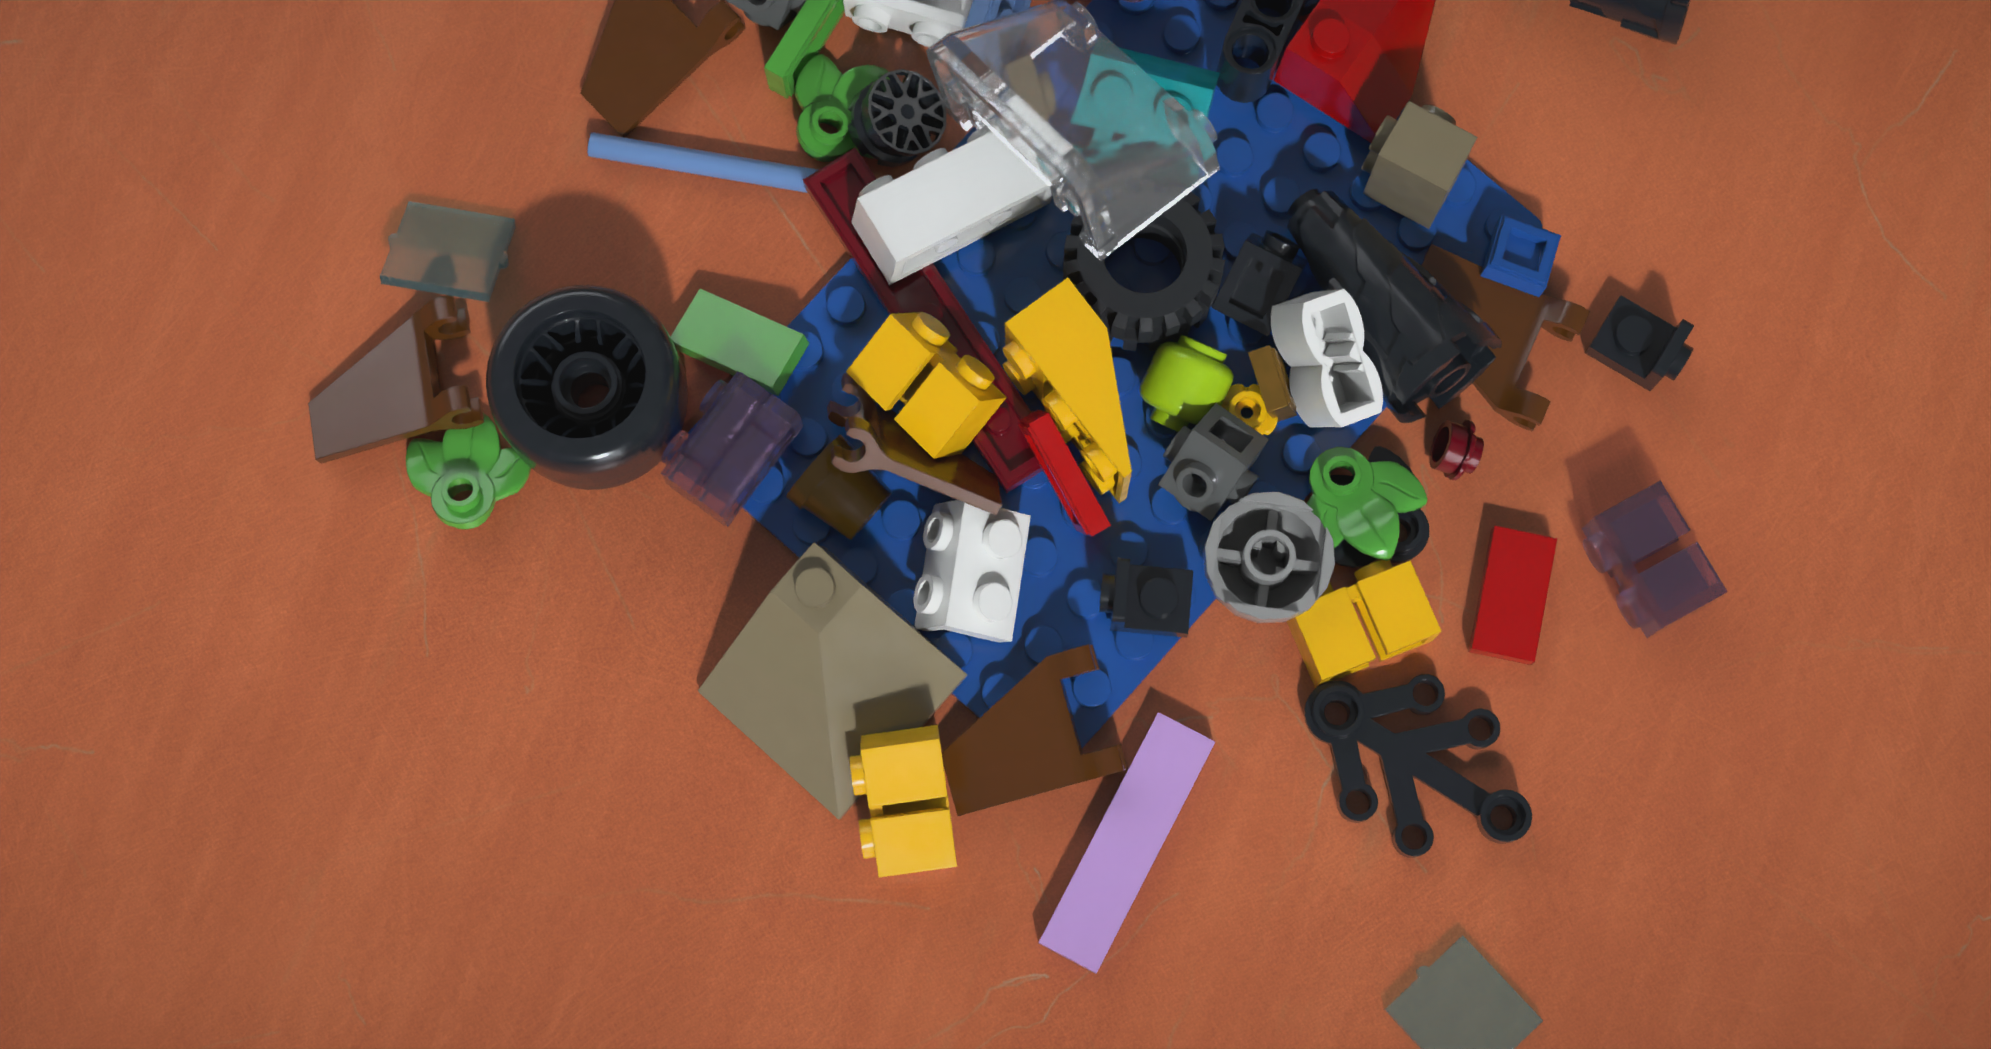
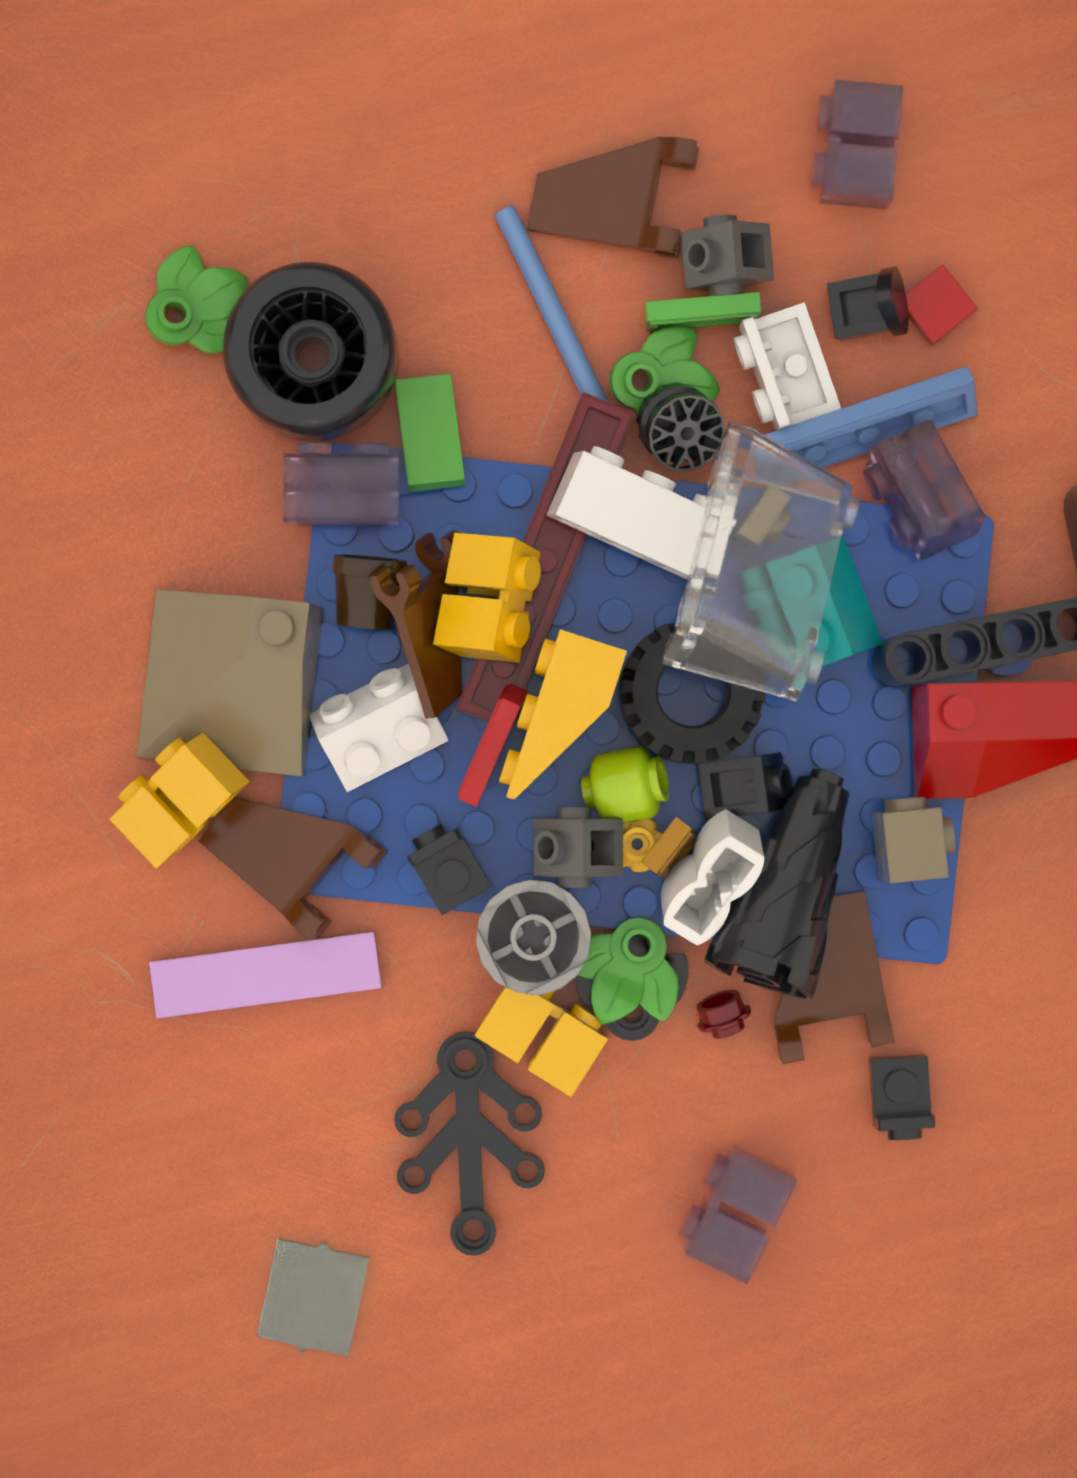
camera: 50 degrees right, 10 degrees up
reddish brown flag [308,295,484,464] -> none
clear light blue piece [380,201,516,302] -> none
red tile [1468,526,1558,665] -> none
blue tile [1480,214,1561,297] -> none

